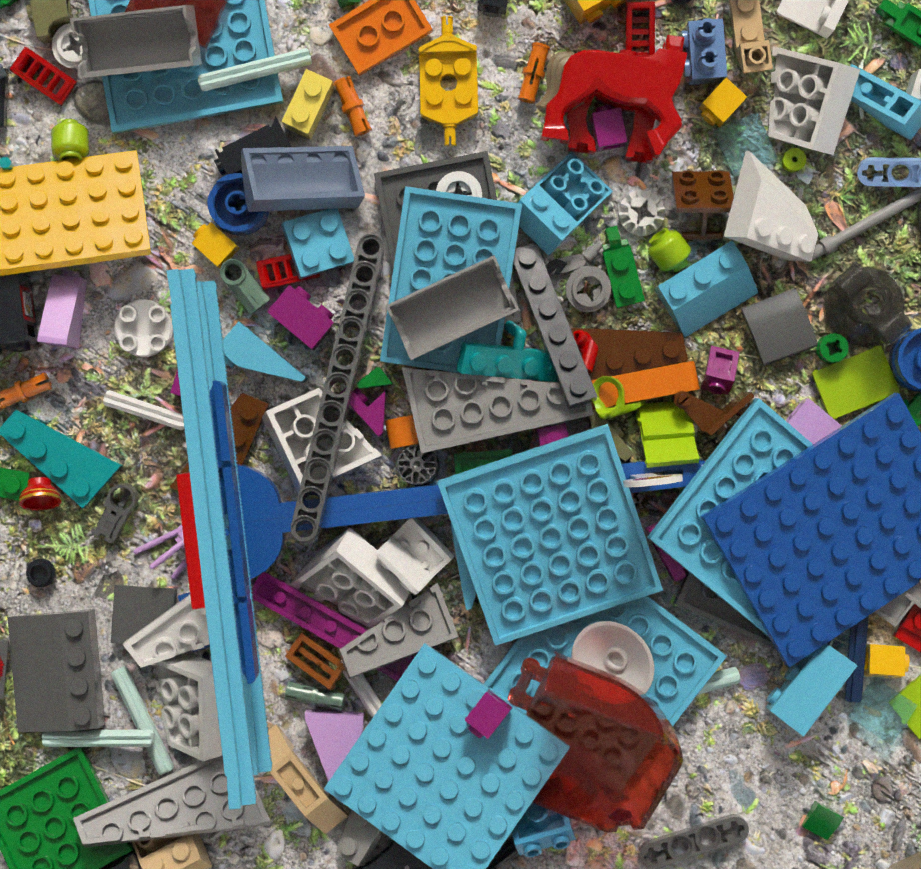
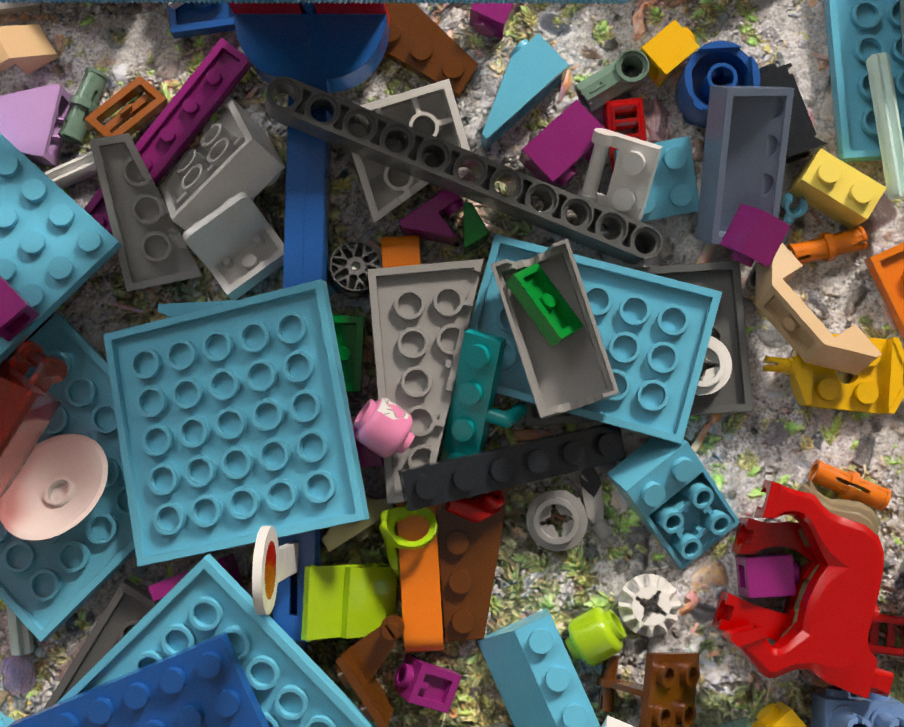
camera: 90 degrees right, 5 degrees down
green hinge [602,226,645,309] -> none
none -> bright pink head [353,398,415,458]
none -> green plate [505,263,584,347]
none -> white plate [578,128,663,221]
none -> magenta brick [720,203,791,268]
none -> tan slope [755,243,882,375]
none -> medium azure hand [781,192,808,244]

